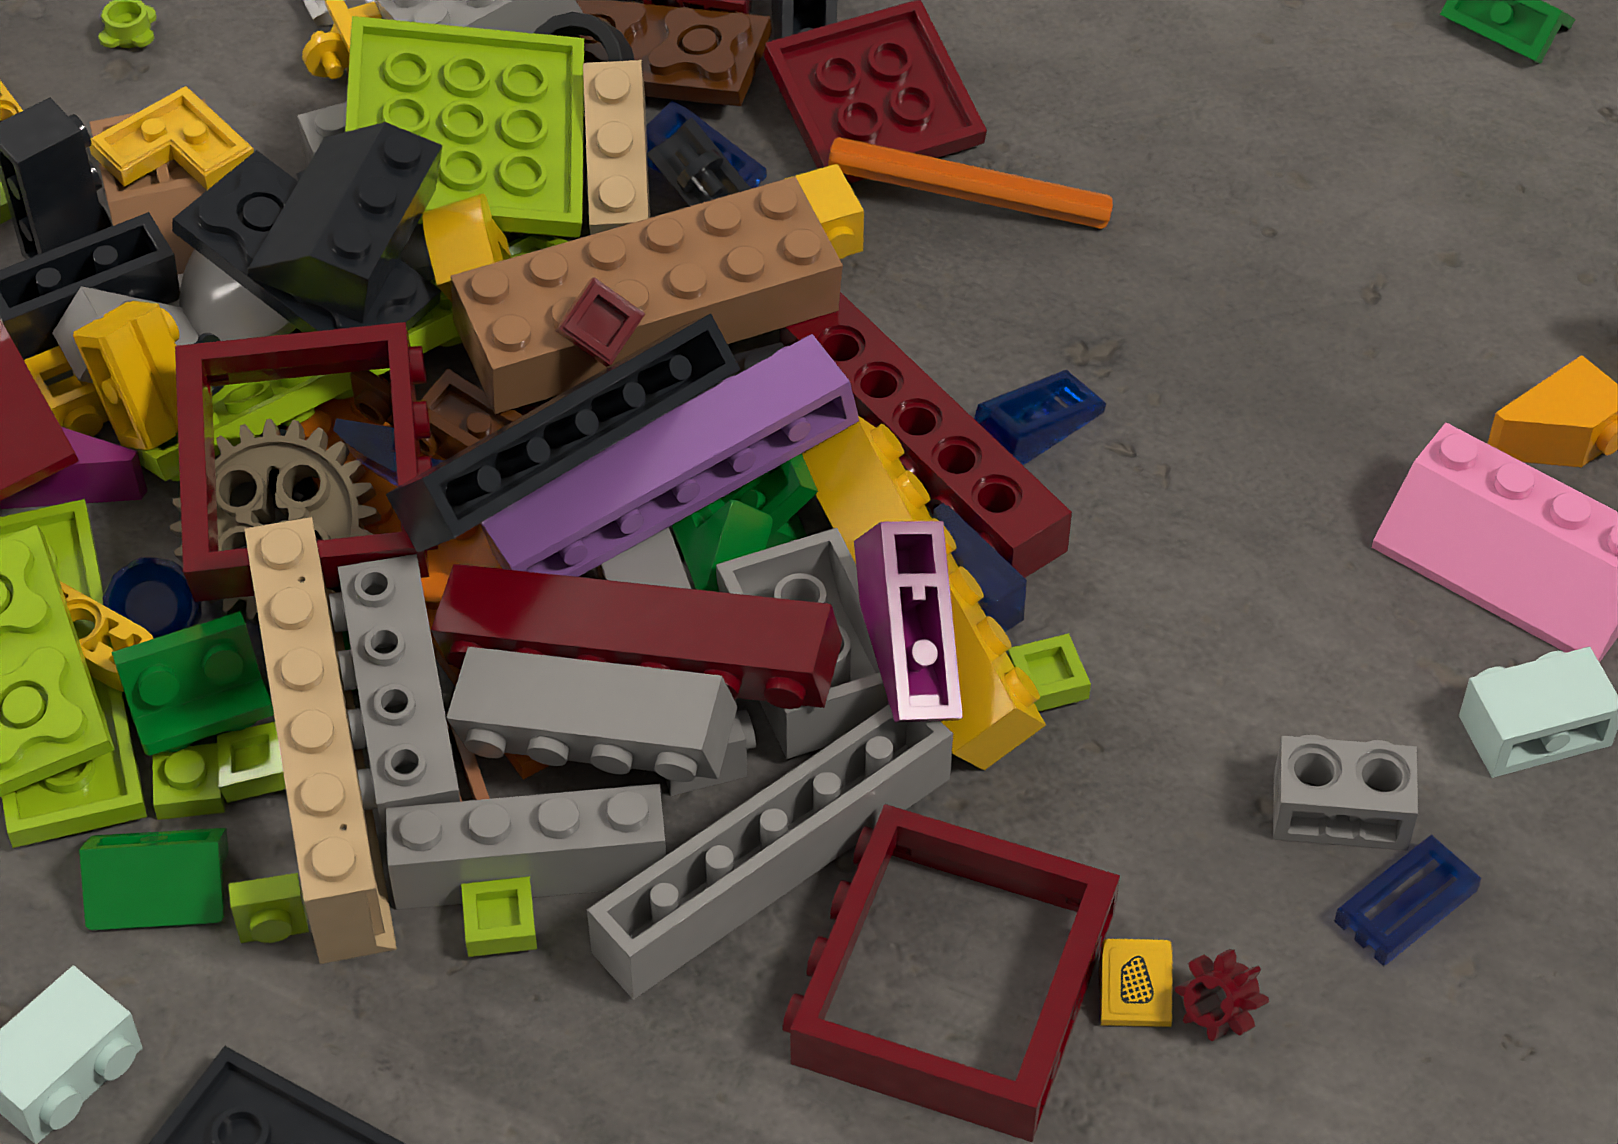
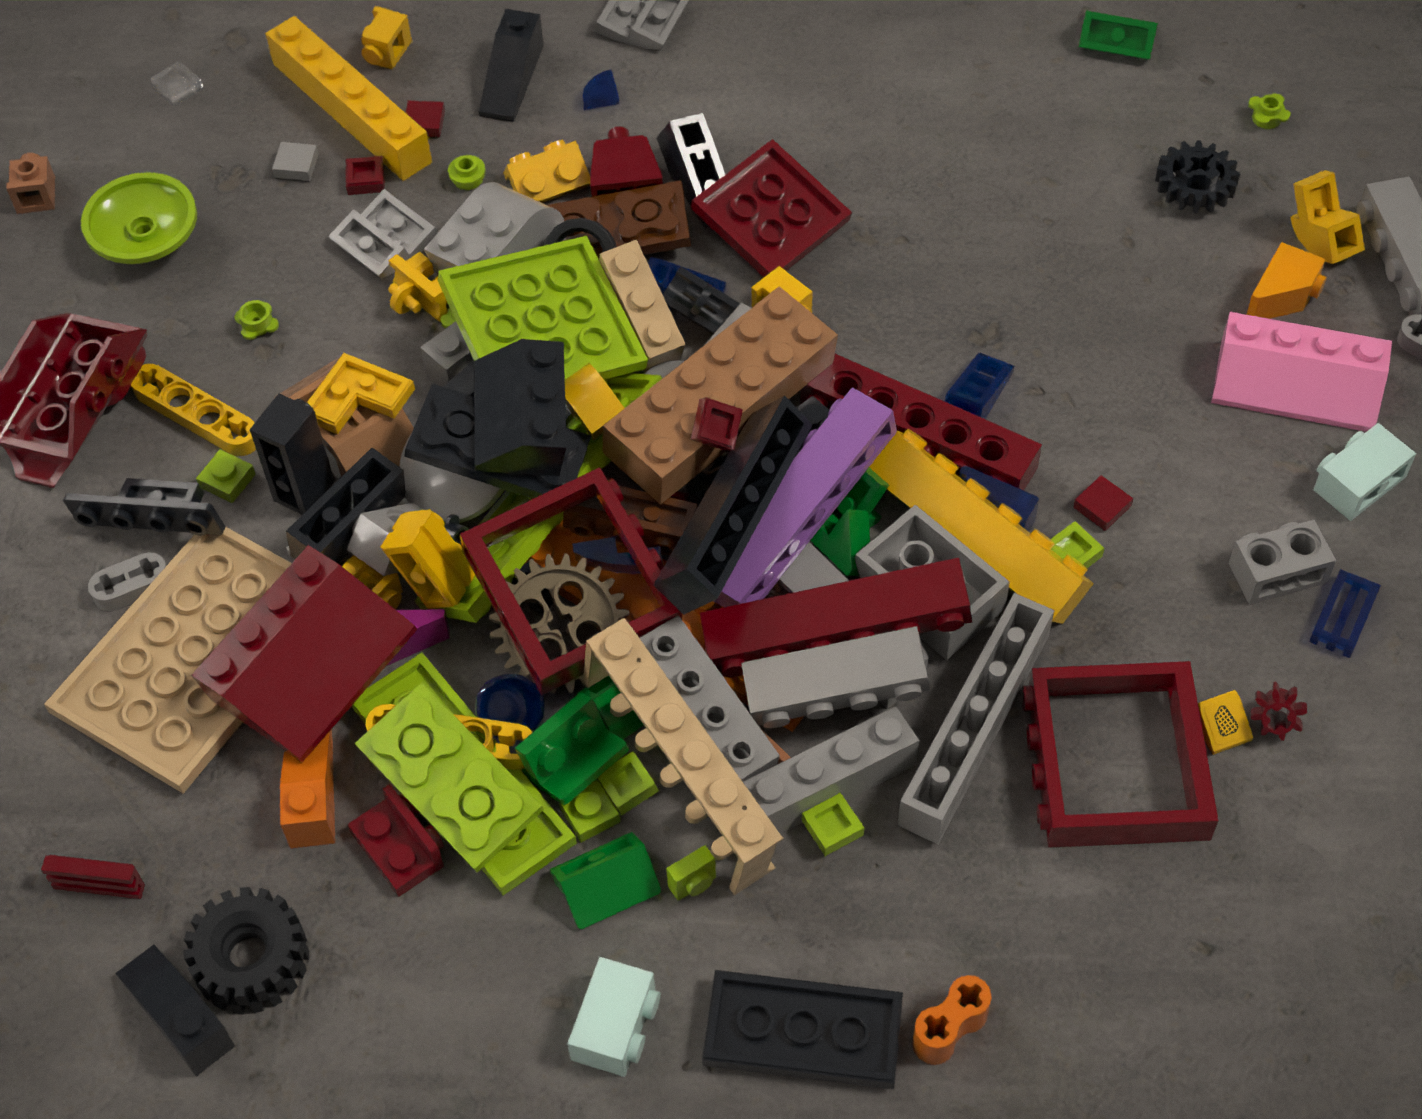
camera: 20 degrees left, 5 degrees up
orange axle [828,137,1113,229] -> none
magenta slope [854,521,963,722] -> none
none -> dark red tile [1073,475,1134,531]
none -> black gear [1155,140,1240,214]

